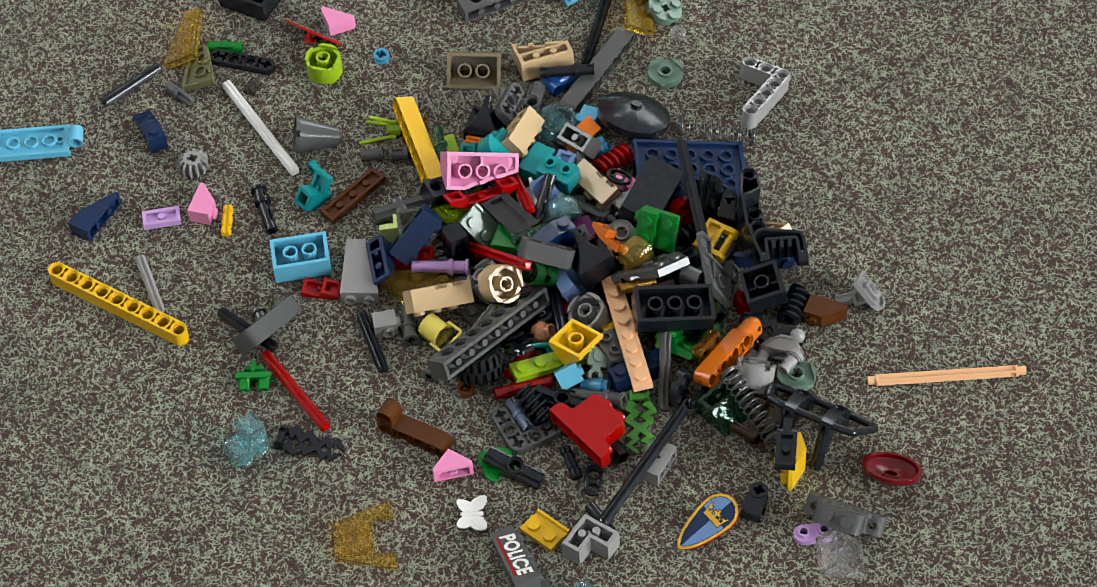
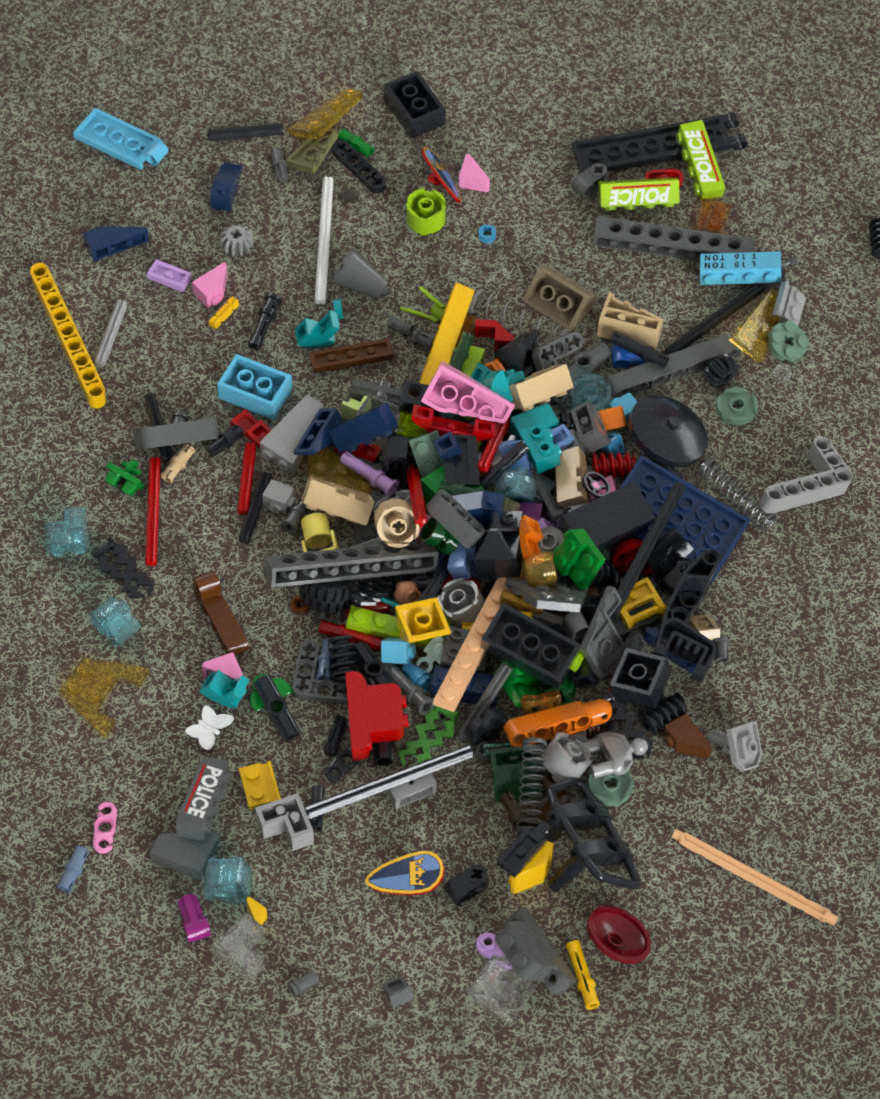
camera: 30 degrees right, 5 degrees up
none -> clear light blue brick [90,597,141,648]
none -> tan pin [161,443,195,483]
none -> teal brick [199,670,249,708]
none -> black axle [207,424,244,457]
none -> red axle [237,442,256,515]
none -> dark blue slope [433,431,464,459]
none -> red slope [475,319,515,351]
none -> yellow pin [566,940,600,1010]
none -> black gear [703,353,739,388]

